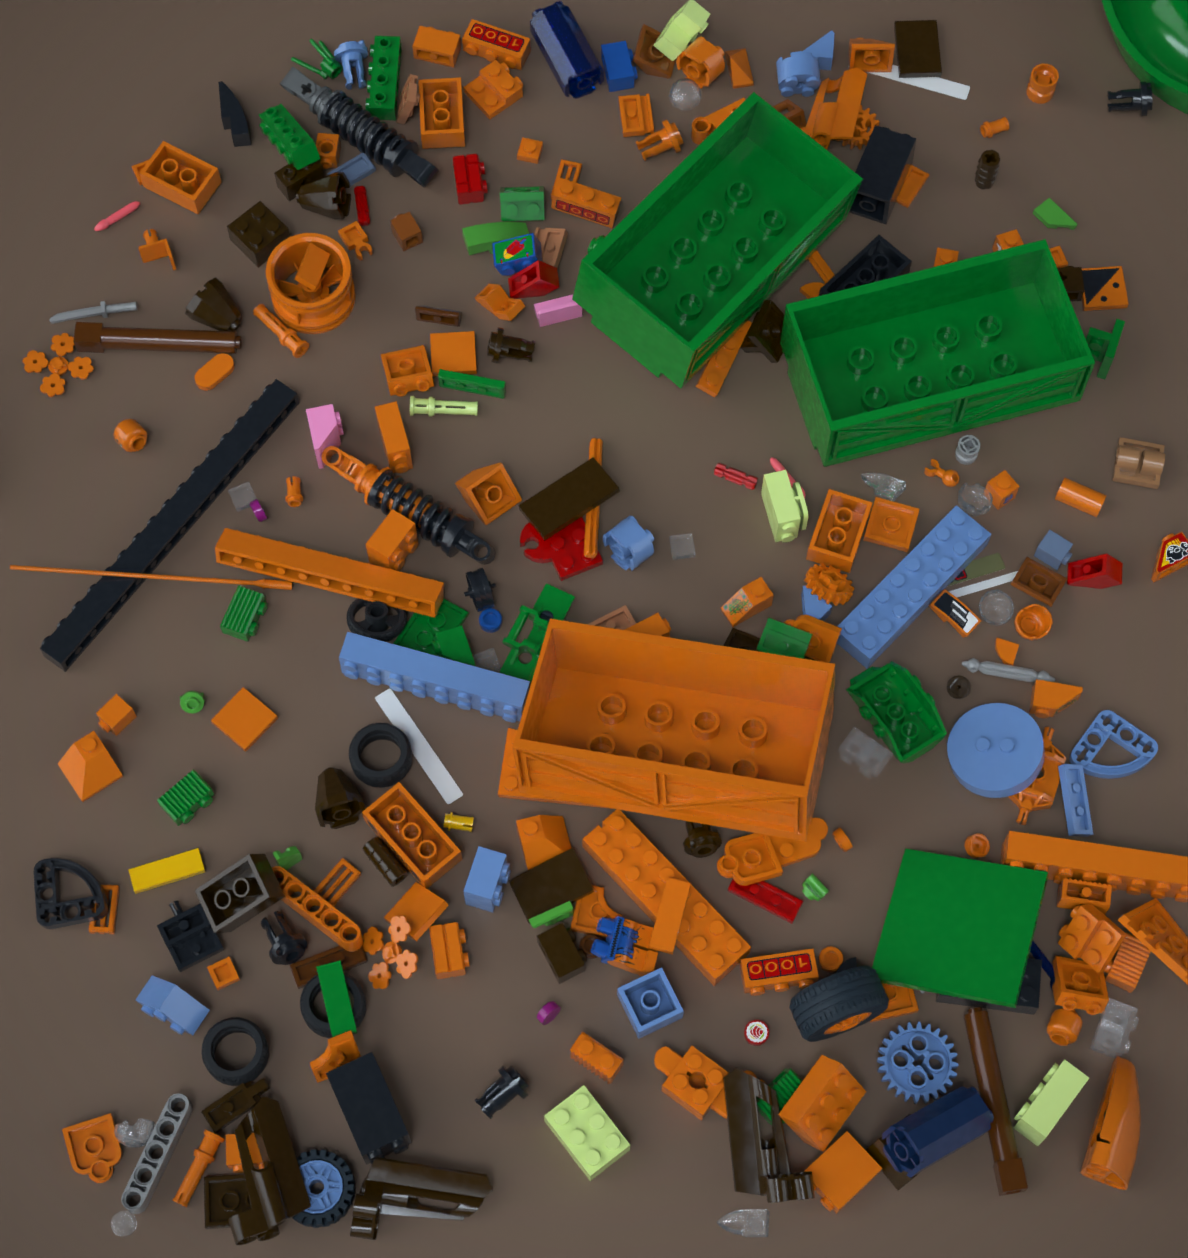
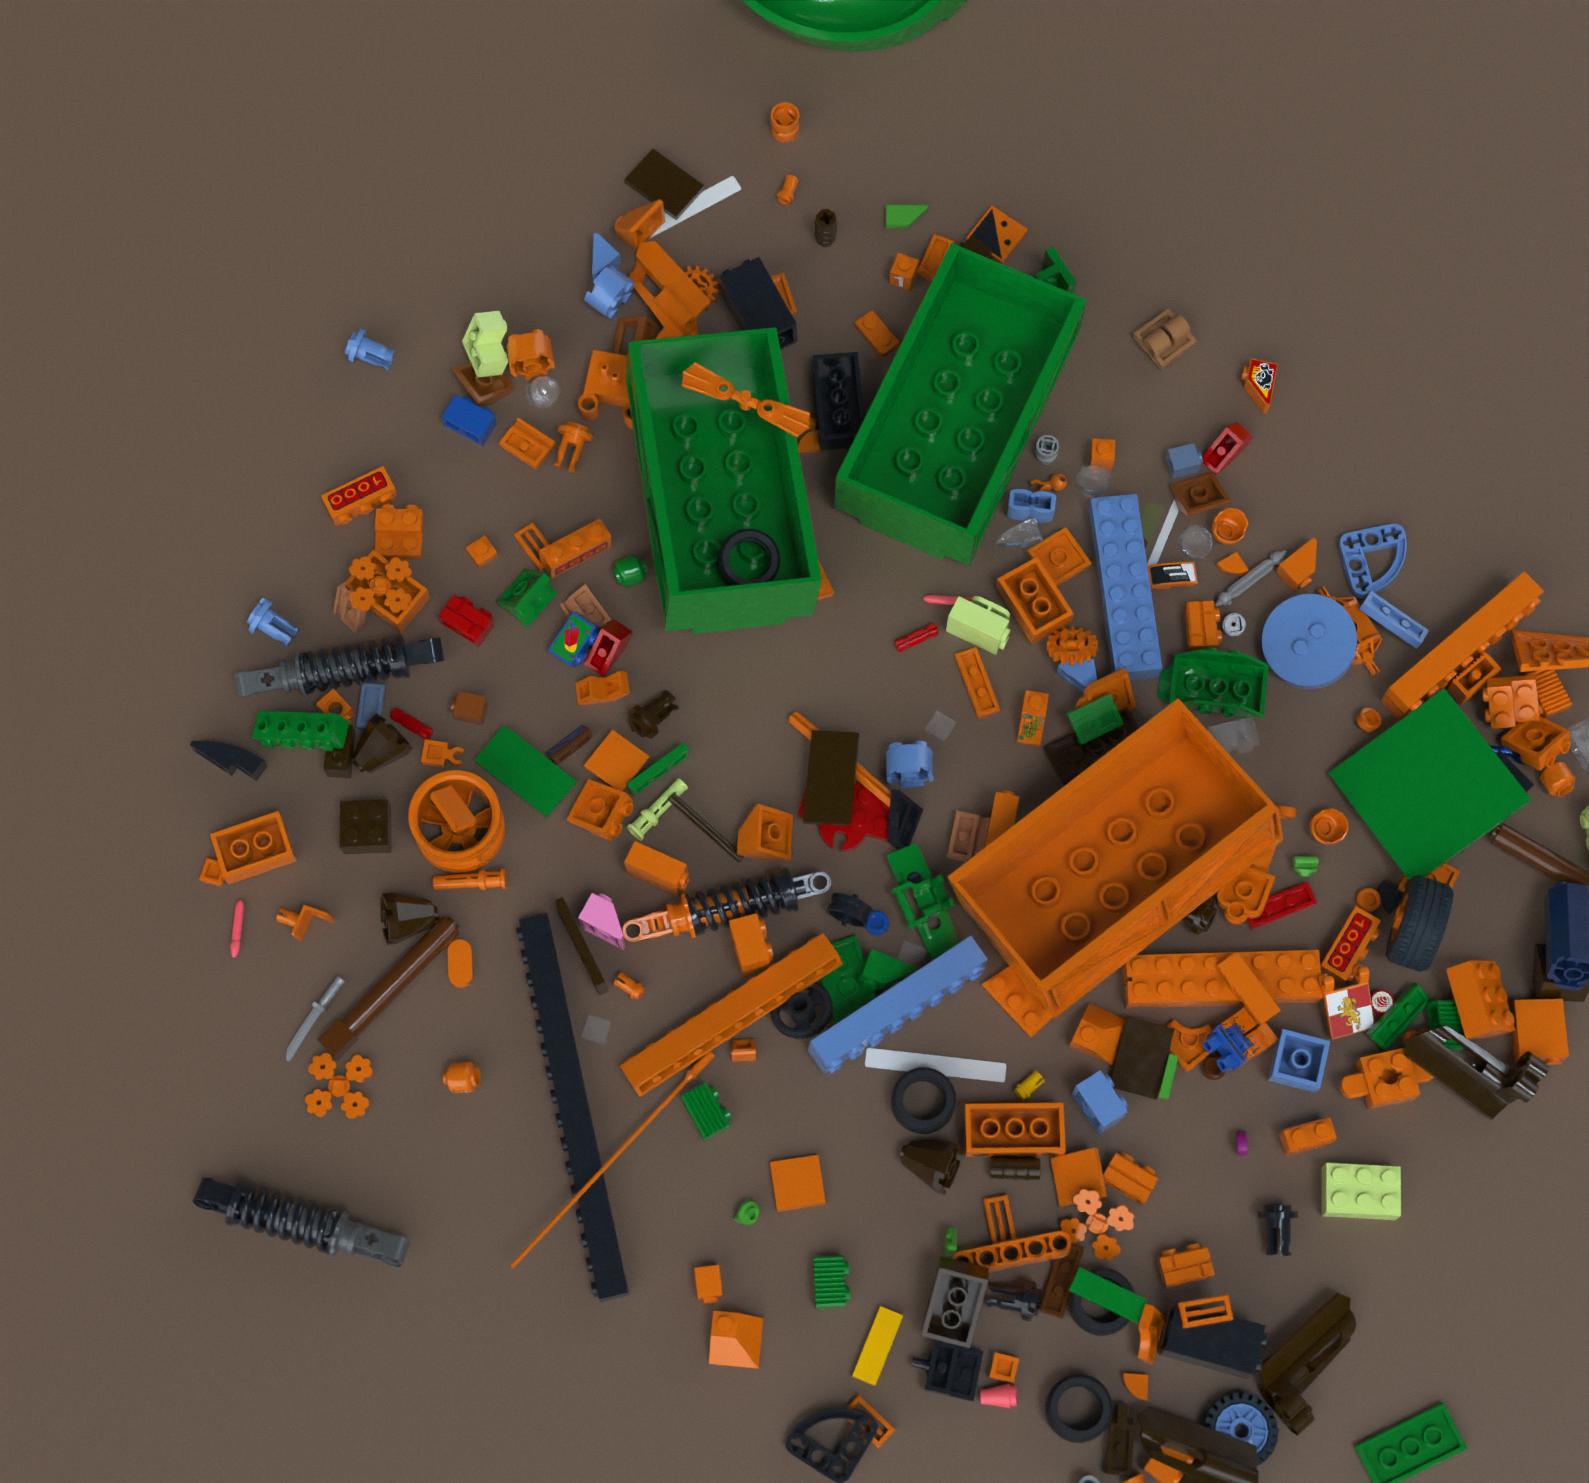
camera: 50 degrees left, 5 degrees up
medium blue brick [136,975,210,1035] -> none
magenta tile [250,499,268,522] -> none
green plant [291,39,343,80] -> none
green brick [365,36,402,121] -> none
orange brick [412,26,461,68] -> none
bright green slope [462,222,529,255] -> none
clear blue brick [530,1,604,99] -> none
bright pink panel [534,294,582,327] -> none
dark brown brick [537,923,587,984] -> none
clear plate [717,1209,770,1237] -> none
orange slope [725,48,754,89] -> none
dark brown bracket [741,300,784,363] -> none
medium blue gear [877,1022,959,1104] -> none
orange brick [1055,477,1107,517] -> none
black piece [1107,81,1153,116] -> none
none -> orange plant [348,556,412,613]
none -> green tile [474,725,577,818]
none -> dark brown tile [555,897,608,996]
none -> dark brown bar [668,793,744,863]
none -> orange piece [682,362,810,438]
none -> black tyre [717,529,781,586]
none -> orange slope [731,1038,756,1062]
none -> black wing [887,789,923,850]
none -> orange tile [954,647,1000,719]
none -> coral cone [981,1383,1018,1409]
none -> medium blue brick [1007,489,1056,523]
none -> orange tile [1122,1373,1148,1401]
none -> orange brick [1157,1243,1215,1289]
none -> orange tile [1178,1294,1233,1329]
none -> orange brick [1184,601,1222,652]
none -> orange hair [1309,808,1349,845]
none -> flag [1318,964,1375,1039]
none -> green tile [1366,982,1432,1052]

